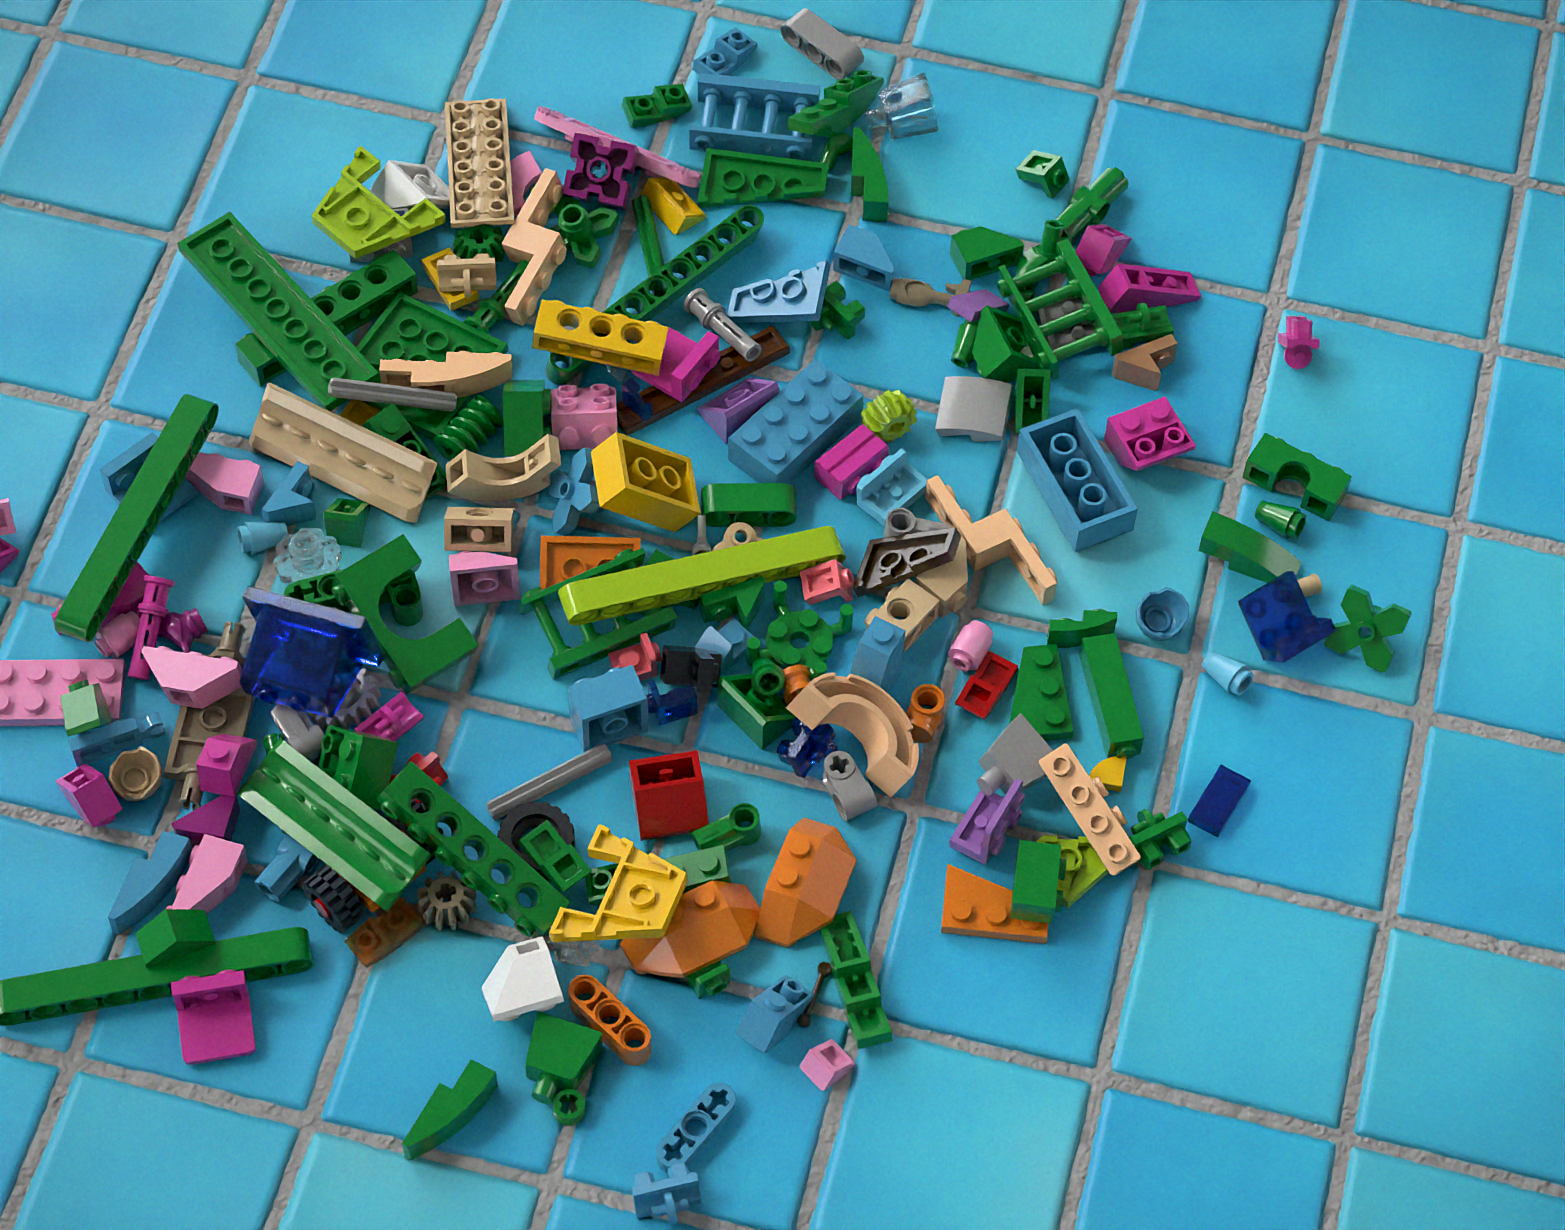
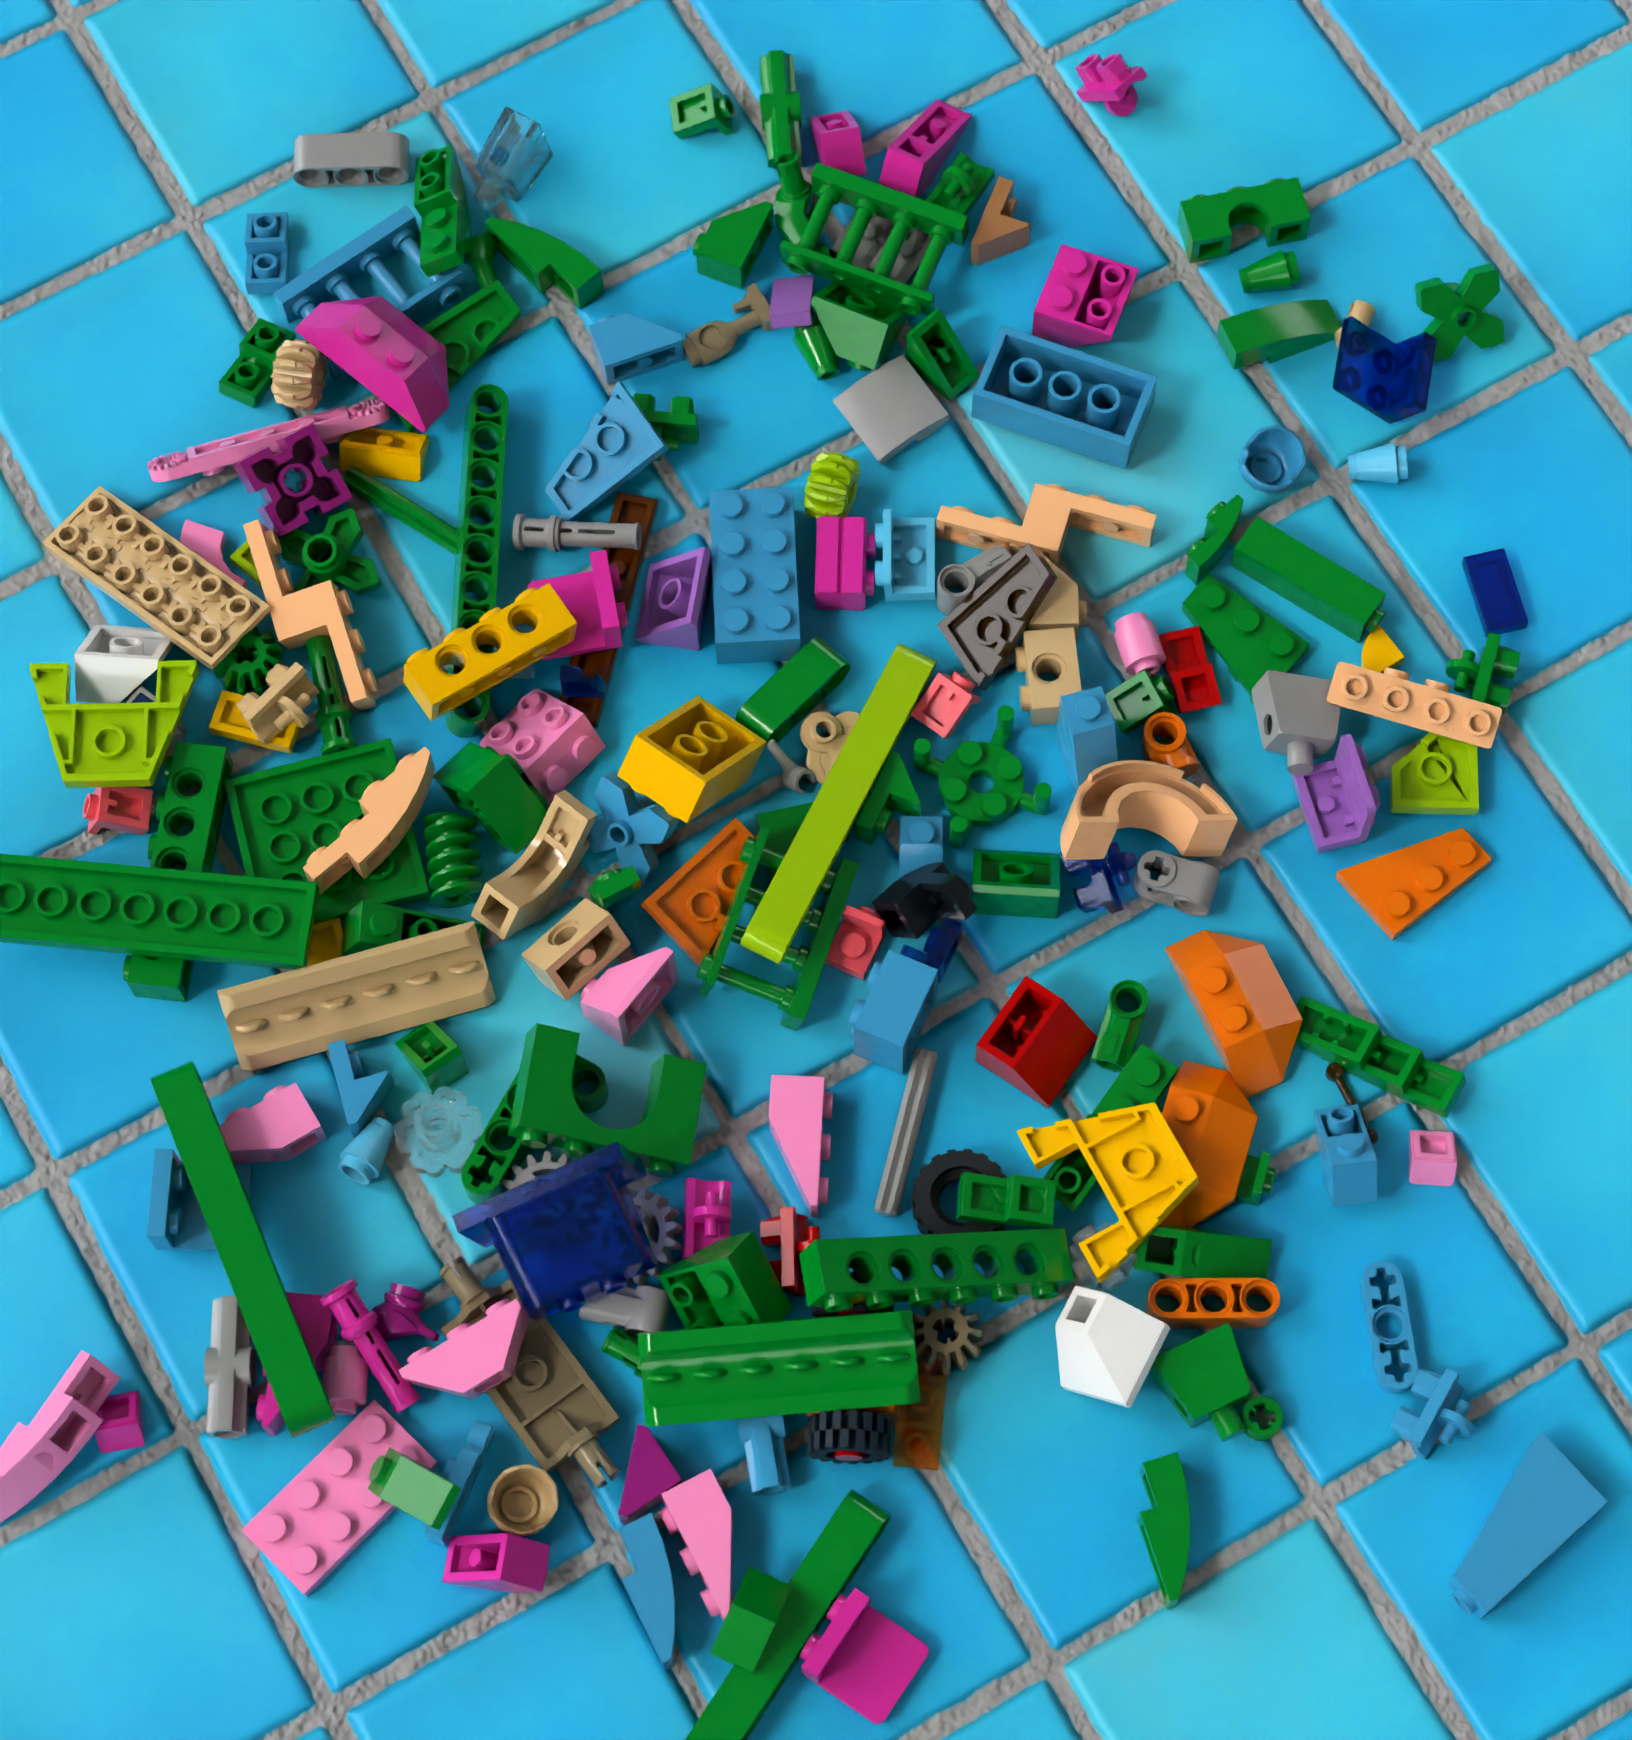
camera: 40 degrees left, 10 degrees up
dark pink slope [196,733,257,797] -> none
light grey axle [328,378,457,412] -> none
green cone [751,657,785,696] -> none
orange wheel [782,665,811,705] -> none
green brick [1010,840,1067,924] -> none
none -> coral bracket [83,787,153,835]
none -> light grey piece [204,1296,256,1439]
none -> tan gear [270,339,328,410]
none -> dark pink wedge [295,296,450,434]
none -> green slope [588,866,641,909]
none -> bright pink slope [769,1075,833,1218]
none -> green bracket [1105,670,1176,735]
none -> green slope [1131,1222,1272,1279]

